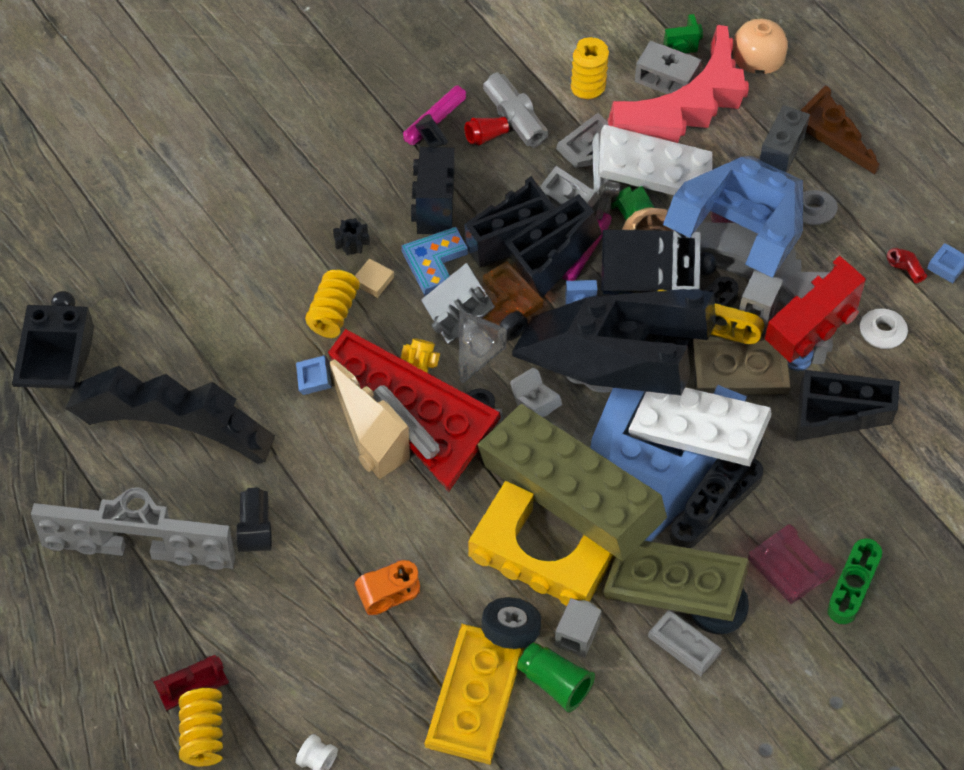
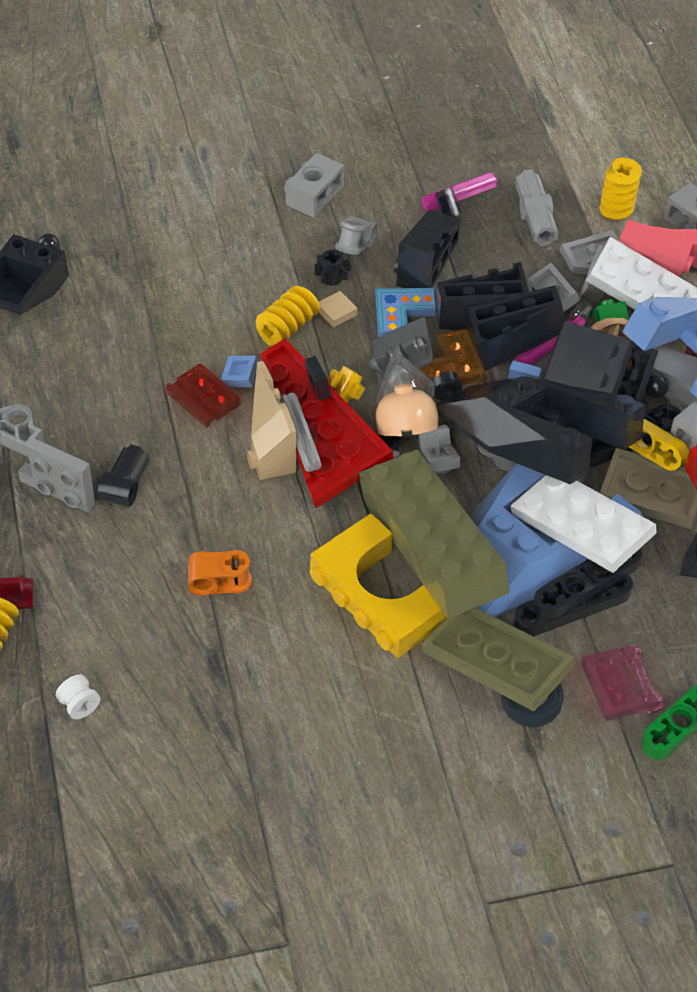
camera: 20 degrees right, 5 degrees down
black arch [65,365,275,464] -> none
yellow tile [425,624,525,765] -> none
red cone [464,117,509,146] -> none
black bush [481,597,541,649] -> none
green plant [517,642,595,713] -> none
light grey brick [554,598,602,658] -> none
light grey plate [648,610,722,677] -> none
none -> clear red plate [166,363,241,428]
none -> light grey brick [284,153,345,218]
none -> black tile [304,356,331,401]
none -> light grey piece [335,215,378,255]
none -> light nougat cylinder [375,384,439,436]

